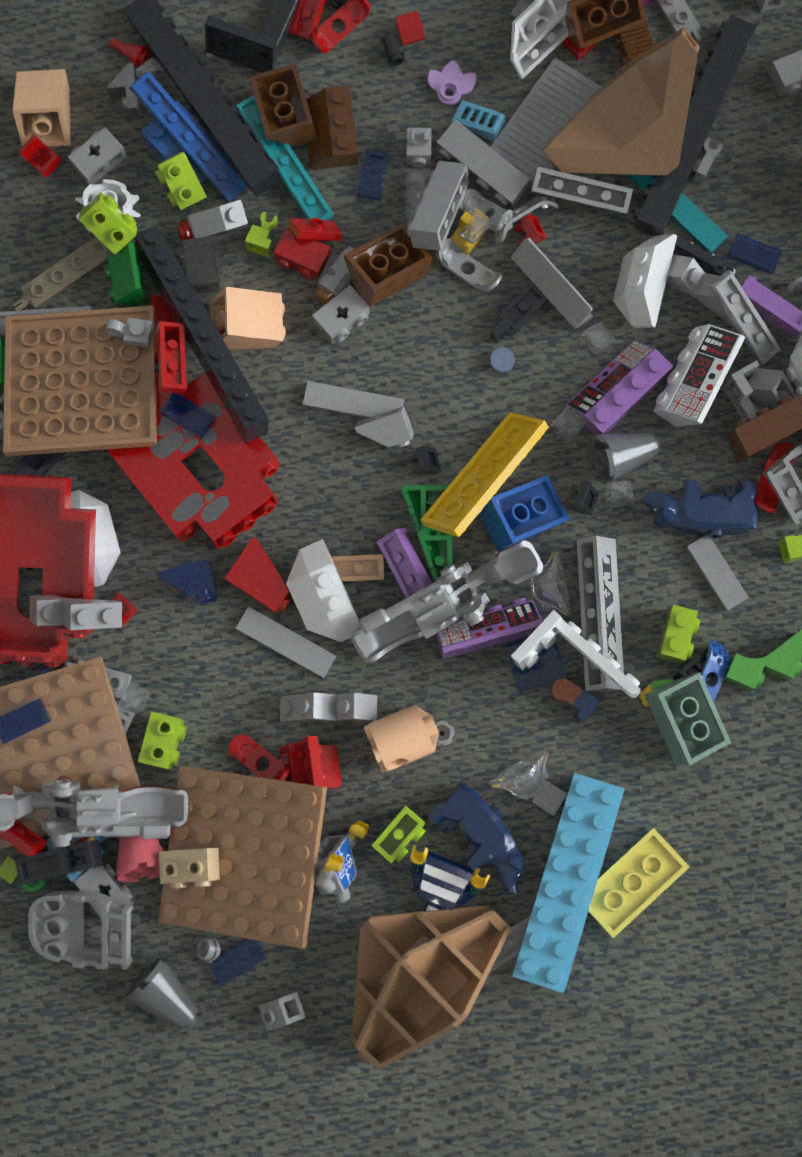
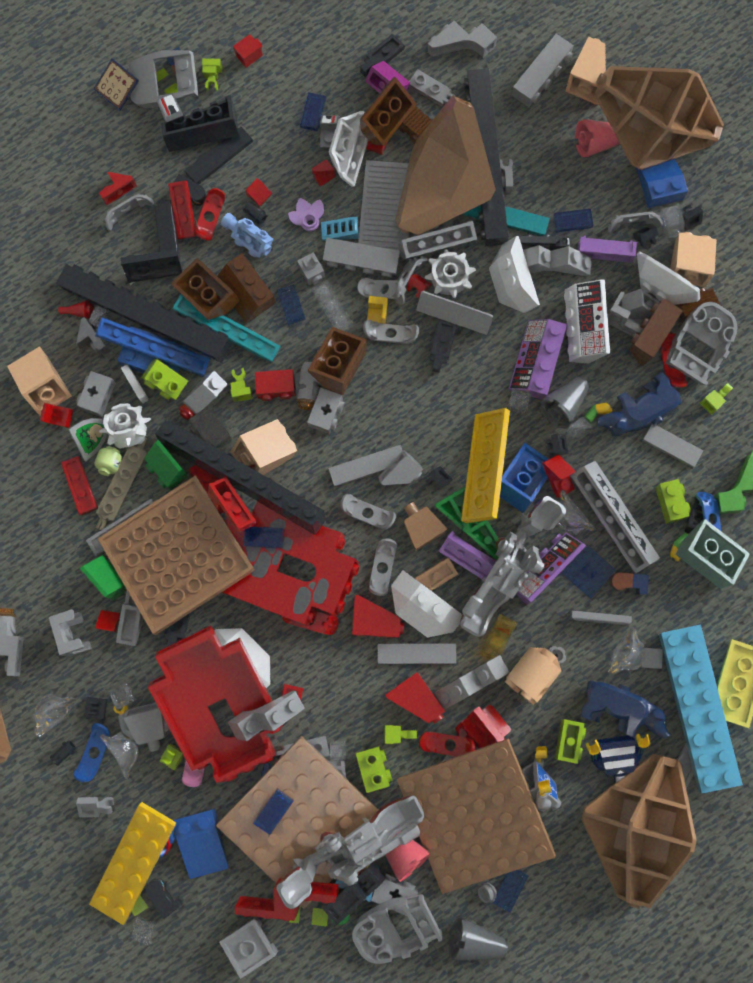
camera: 25 degrees left, 0 degrees up
lime brick [78,192,137,254] -> none
light grey plate [106,318,154,348] -> none
clear blue slope [157,559,220,606] -> none
tan brick [159,848,220,888] -> none
light grey brick [259,992,306,1031] -> none
red plate [288,218,343,241] -> none
light grey brick [407,161,470,251] -> none
clear slope [459,207,489,245] -> none
sand blue piece [490,348,515,374] -> none
white bracket [511,610,641,698] -> none
clear slope [581,322,616,355] -> none
light grey tile [709,270,781,365] -> none
none -> red tile [61,456,98,516]
none -> shield [68,418,108,462]
none -> yellowish green head [94,446,123,476]
none -> white tile [121,365,149,403]
none -> light blue brick [221,213,273,257]
none -> red piece [282,611,339,635]
none -> red slope [312,159,335,186]
none -> light grey piece [341,494,396,529]
none -> light grey piece [369,538,397,596]
none -> lime piece [384,725,417,744]
none -> red slope [385,672,445,724]
none -> medium nougat torso [404,502,447,551]
none -> white brick [425,249,476,298]
none -> clear yellow slope [480,614,517,660]
none -> red slope [542,455,575,498]
none -> light grey tile [569,611,632,625]
none -> arm [584,403,613,423]

